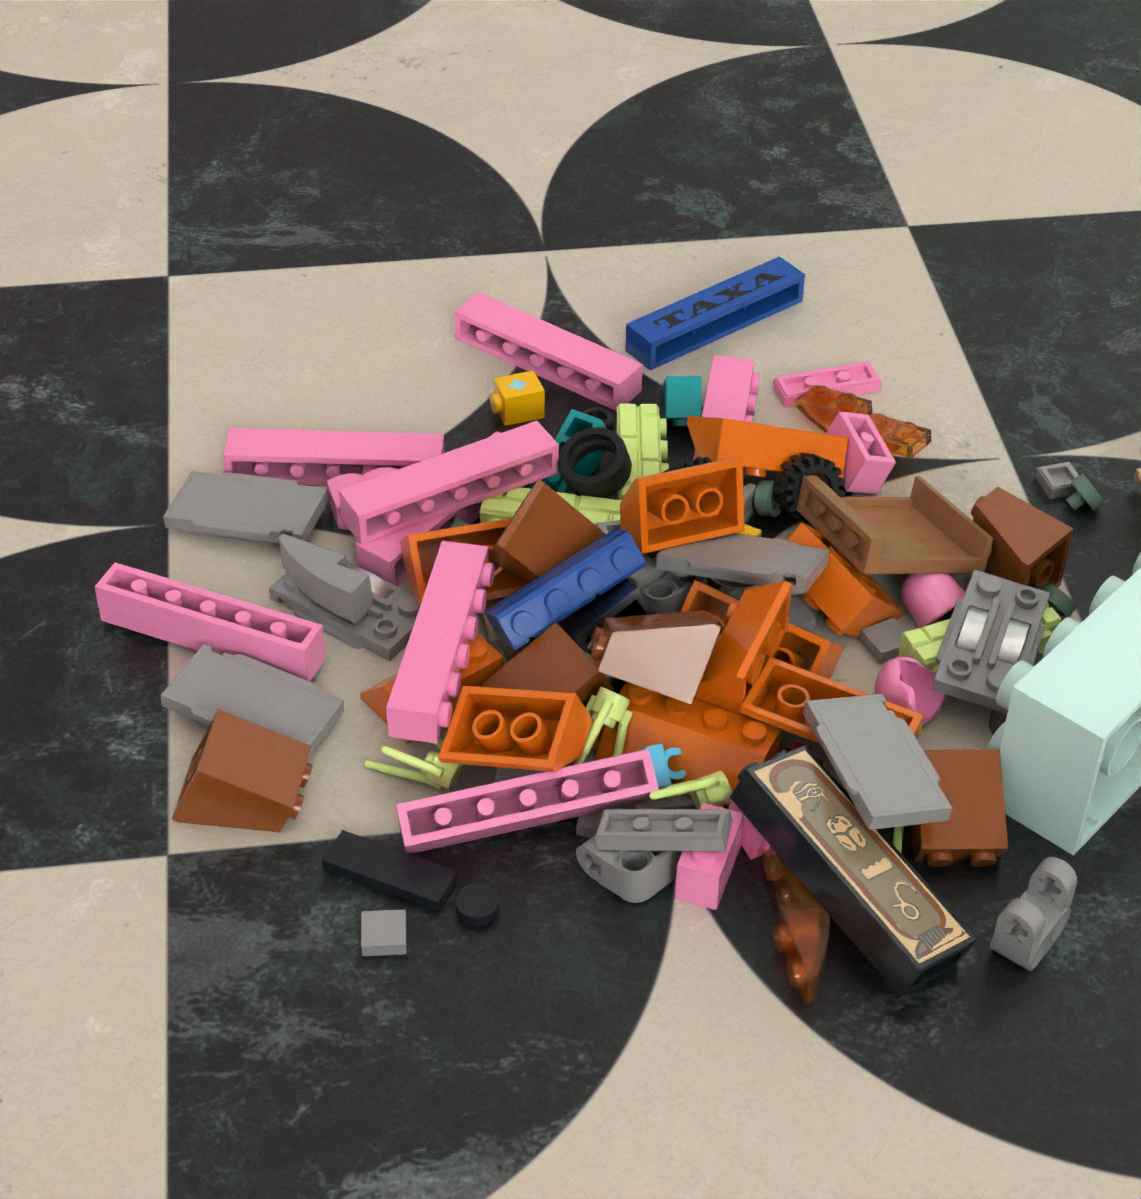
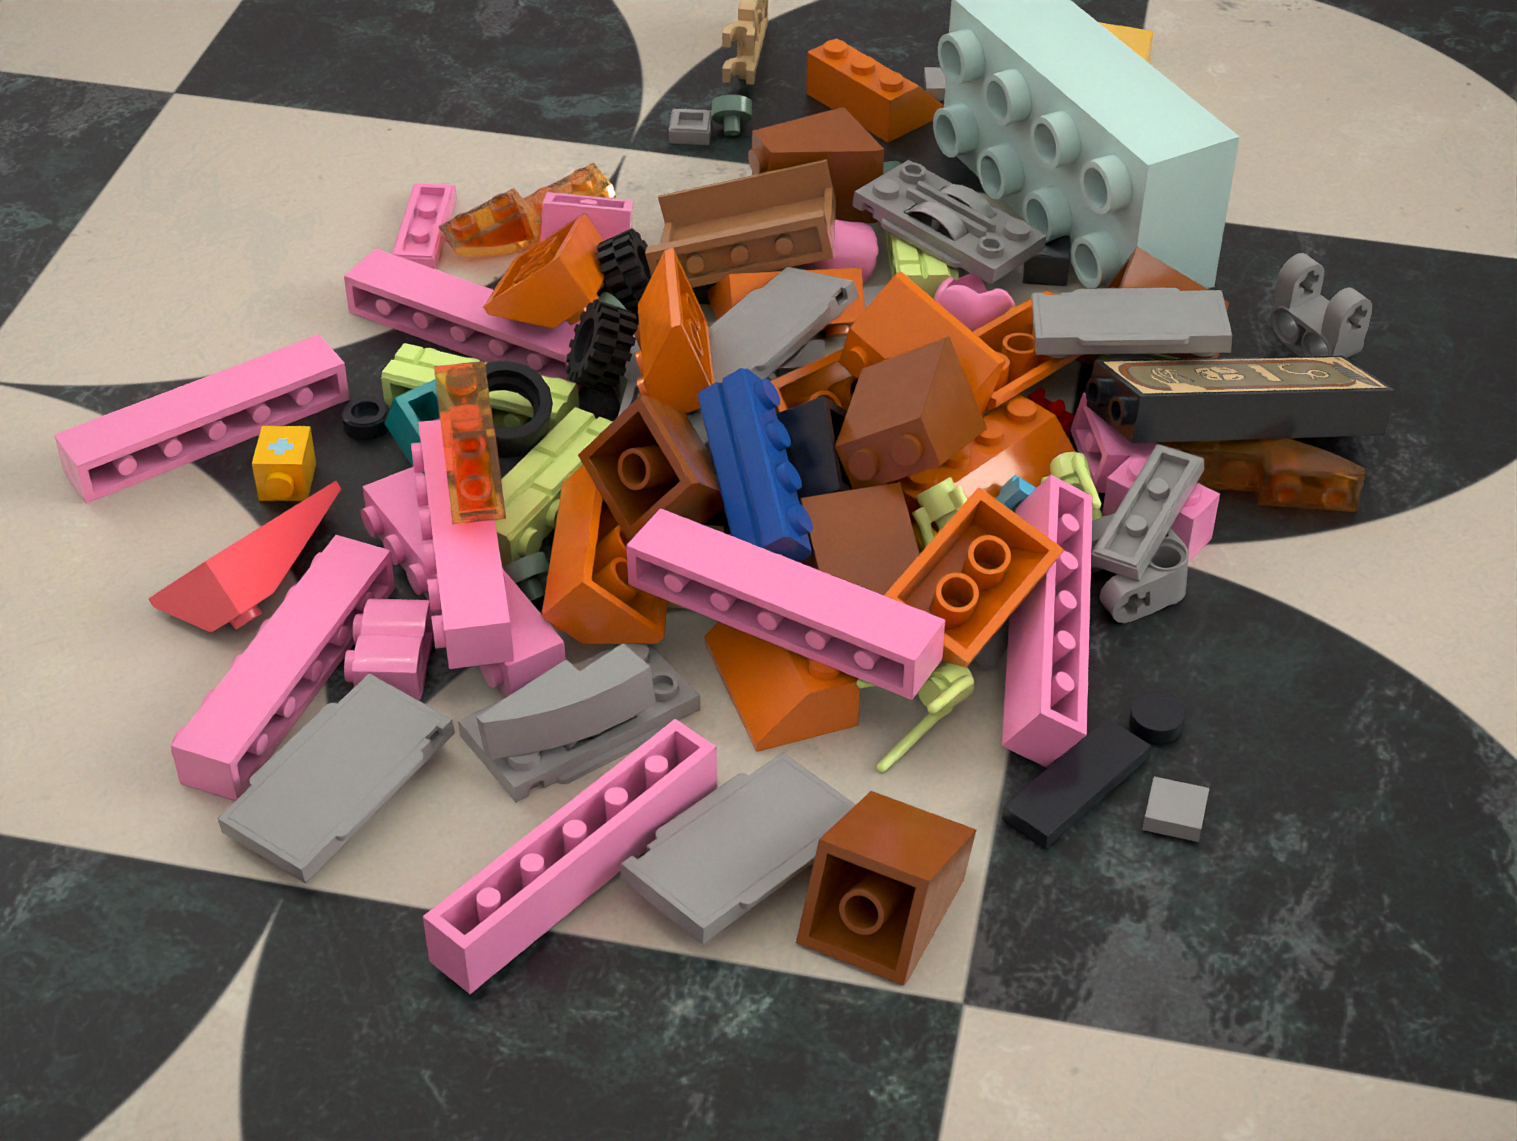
camera: 70 degrees left, 0 degrees up
blue brick [625,256,805,370] -> none
teal slope [662,376,702,428] -> none
none -> coral wedge [148,481,342,633]
none -> clear orange slope [434,361,506,525]

